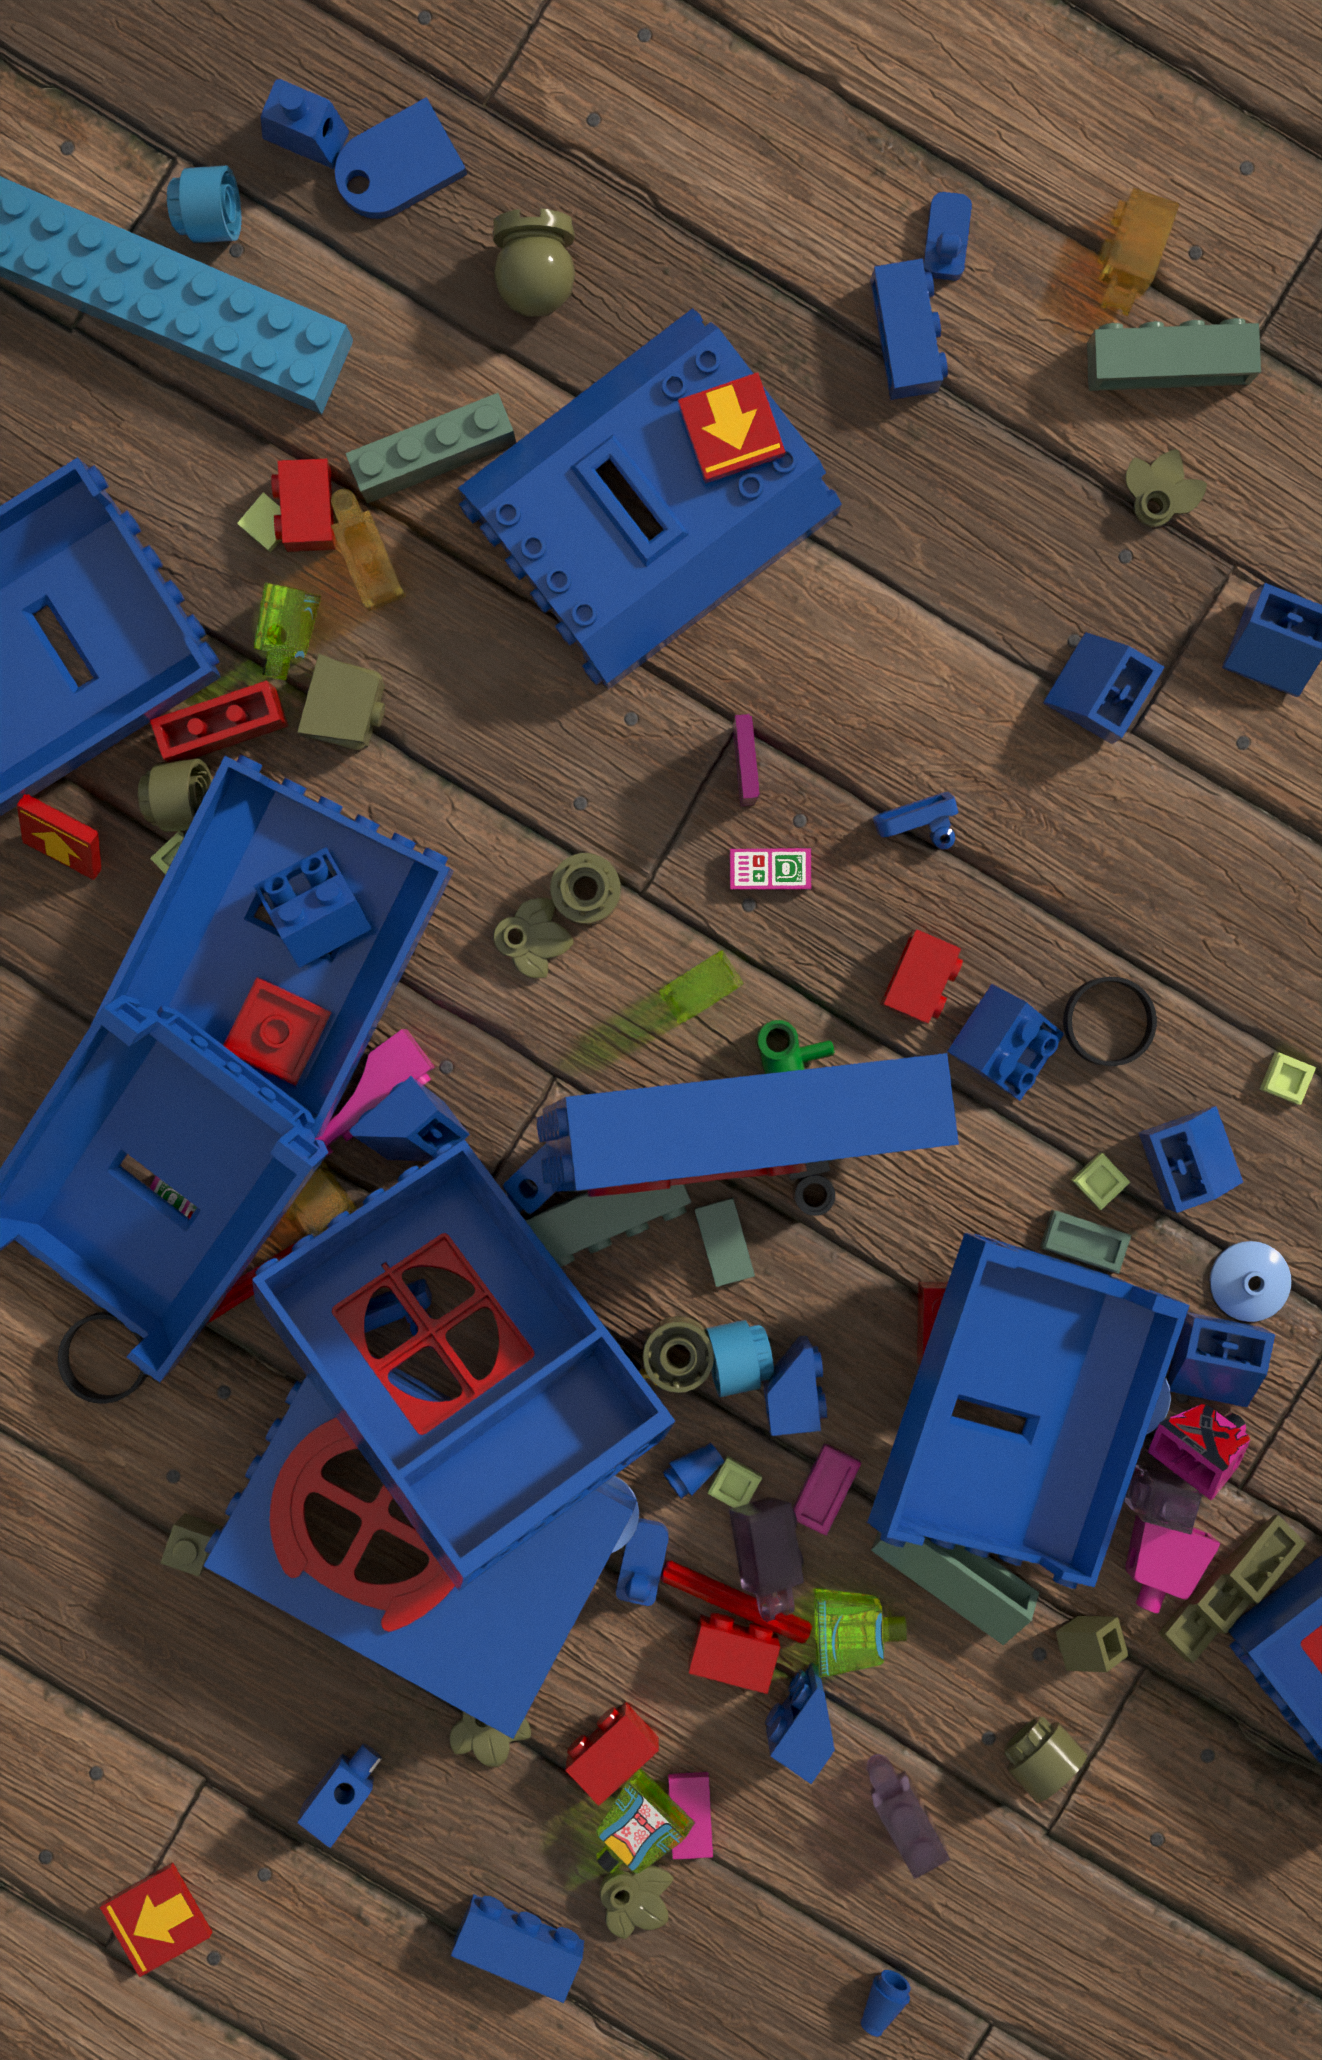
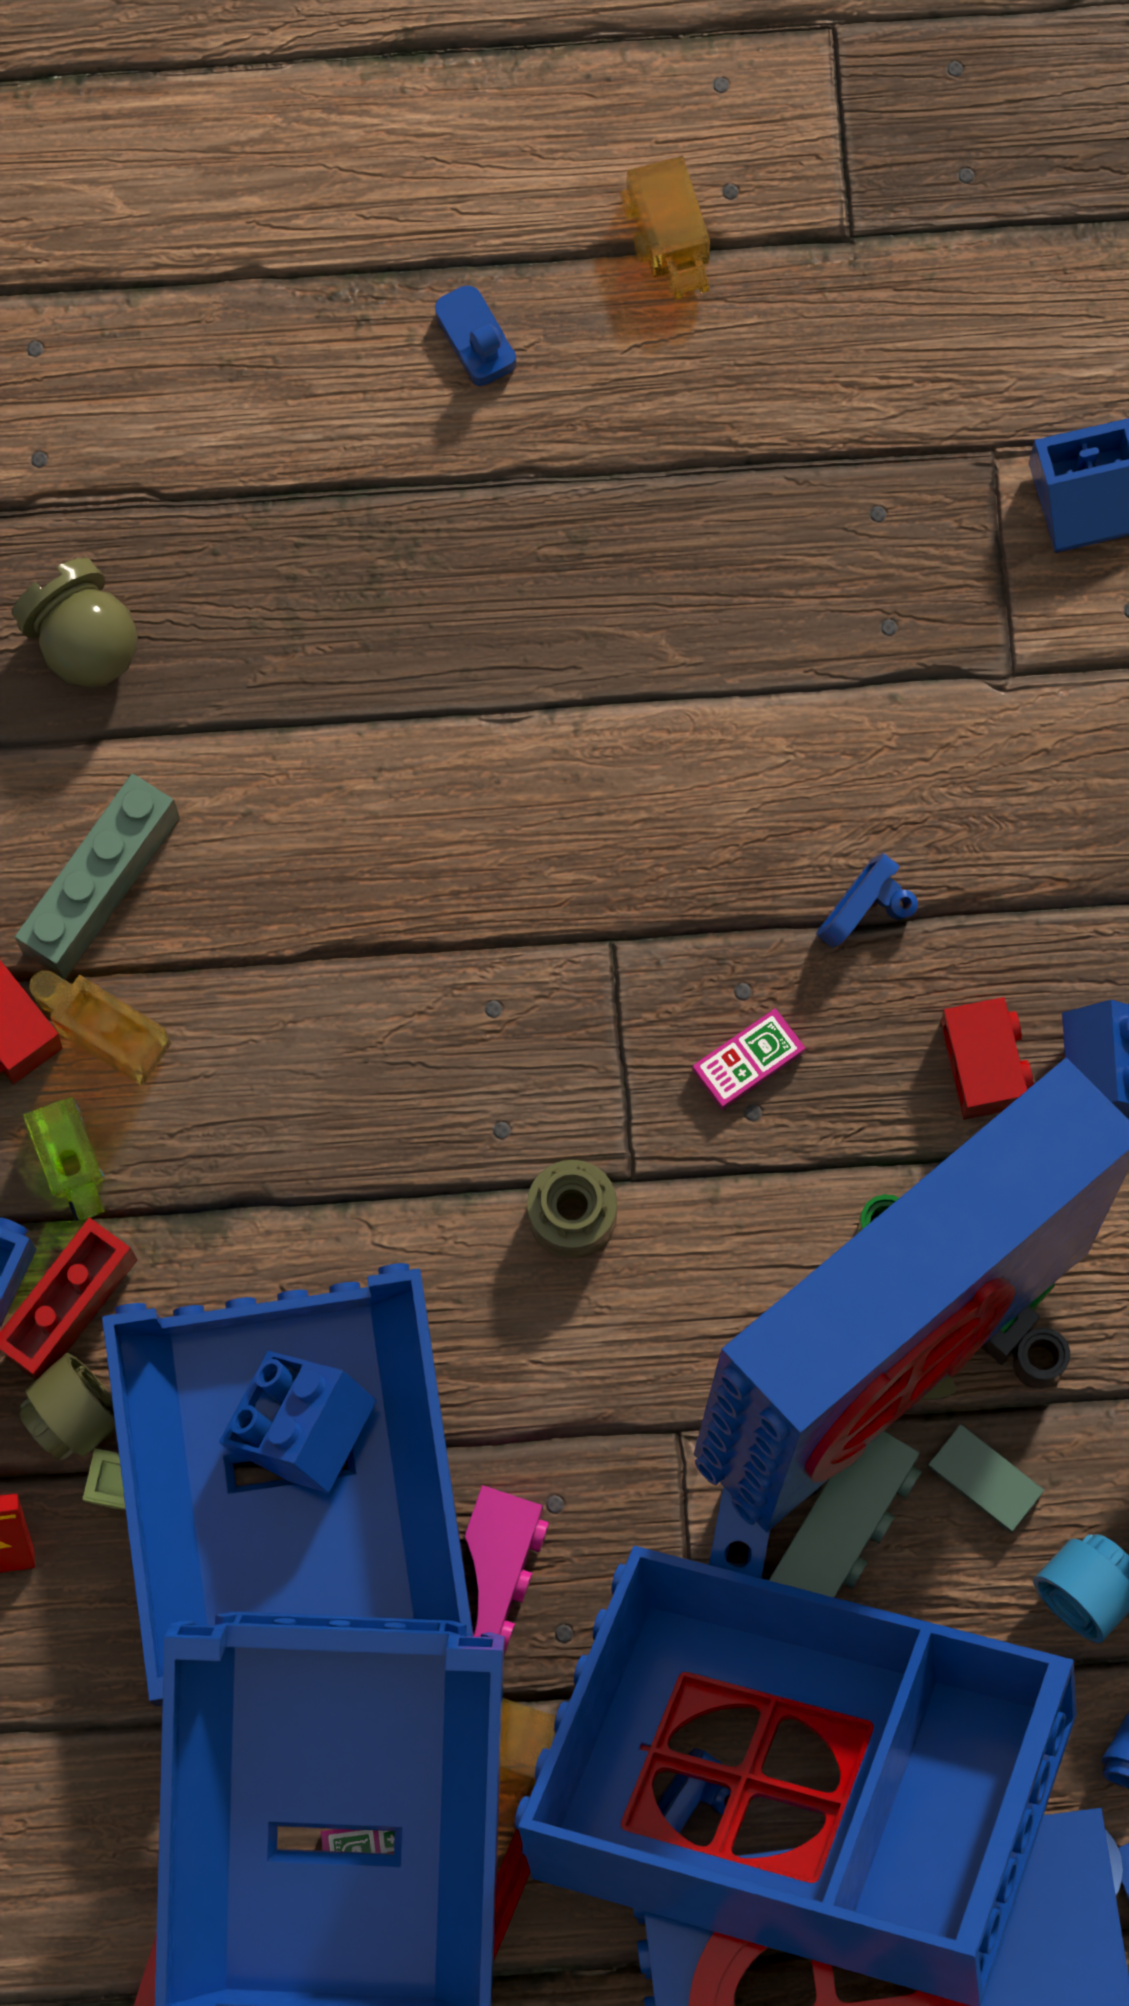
camera: 35 degrees left, 15 degrees down
red tile [223,976,332,1086] -> none
olive torso [297,654,385,751] -> none
blue slope [349,1076,470,1161] -> none
blue panel [458,308,842,690] -> none
olive plate [493,898,574,978] -> none
olive piece [643,1316,714,1393] -> none
clear neon green torso [658,950,744,1025] -> none
red tile [678,372,786,484] -> none
magenta tile [733,714,760,807] -> none
blue brick [870,258,948,400] -> none
blue slope [1043,632,1165,744] -> none
sand green brick [1087,318,1261,391] -> none
olive plate [1125,449,1207,527] -> none

